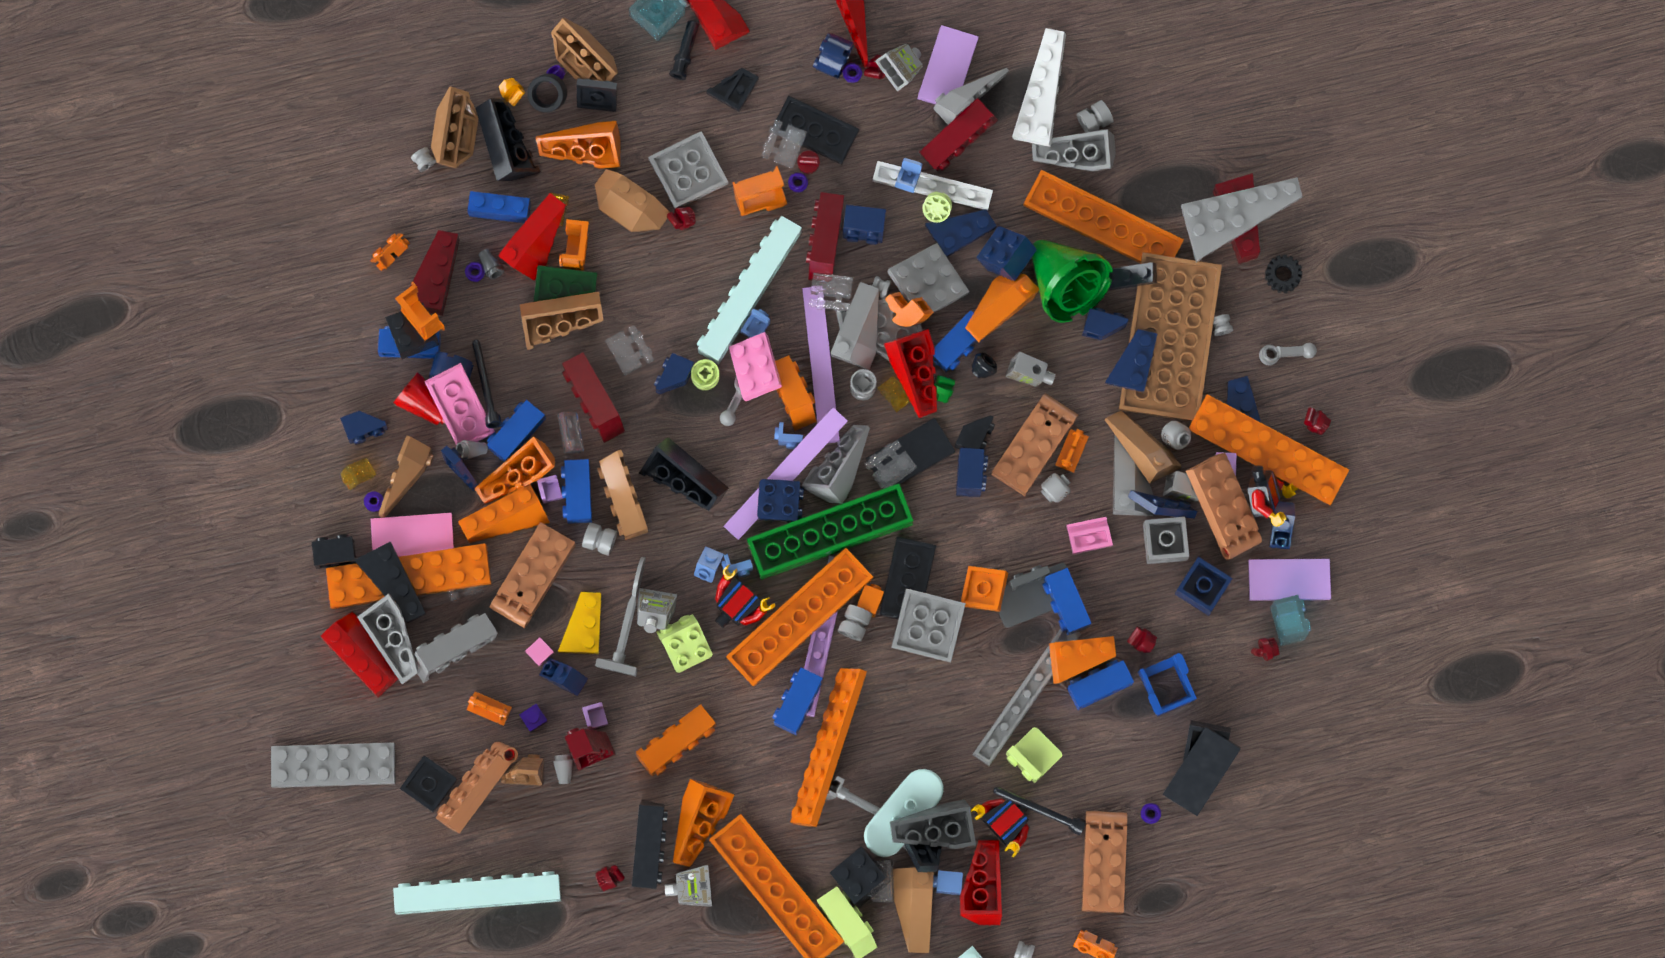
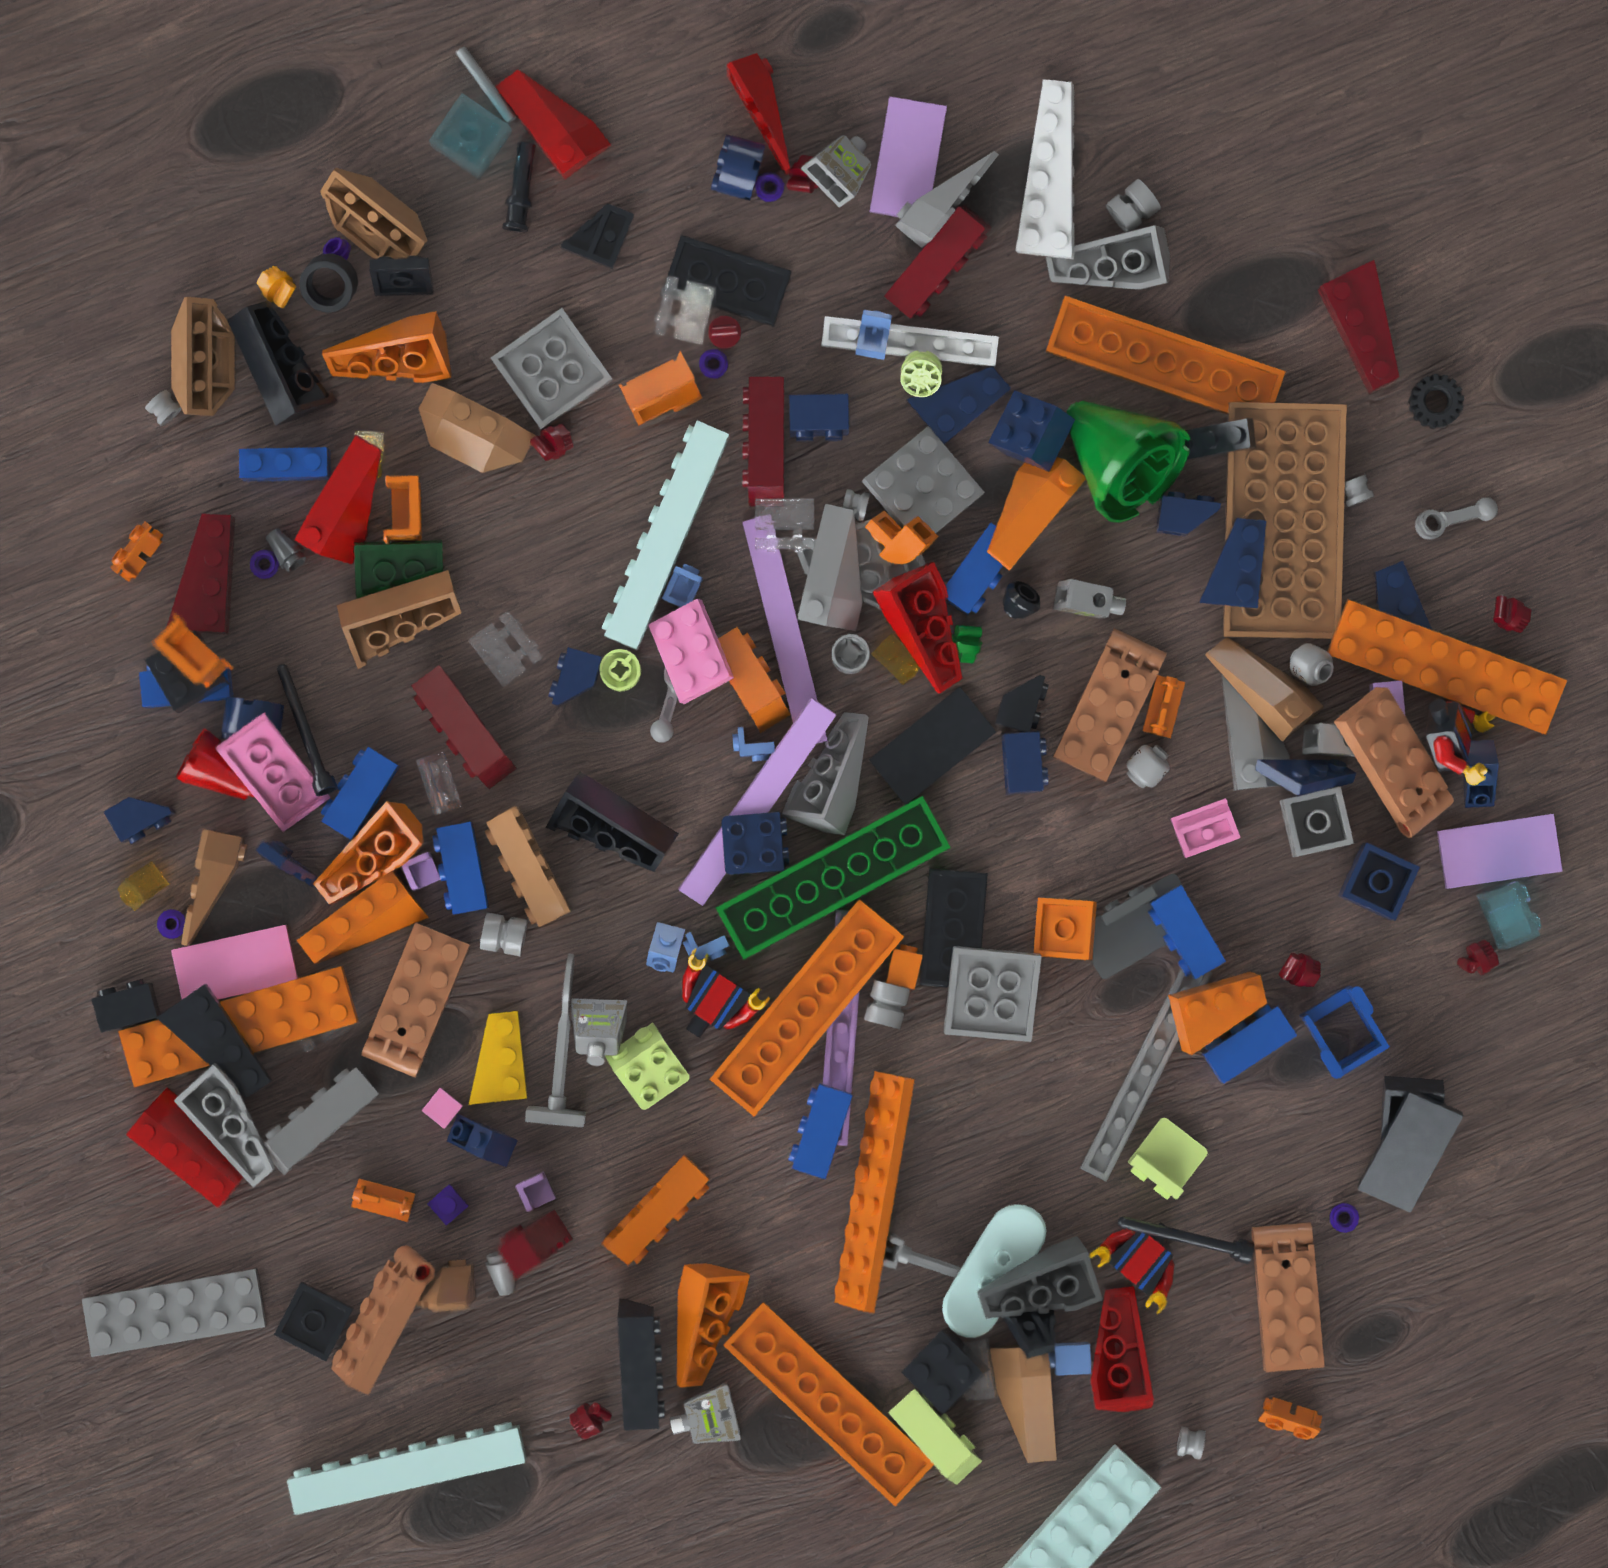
camera: 10 degrees left, 10 degrees up
light grey cone [456,440,488,460] -> none
clear plate [864,440,917,489] -> none
light grey wing [1181,178,1302,262] -> none

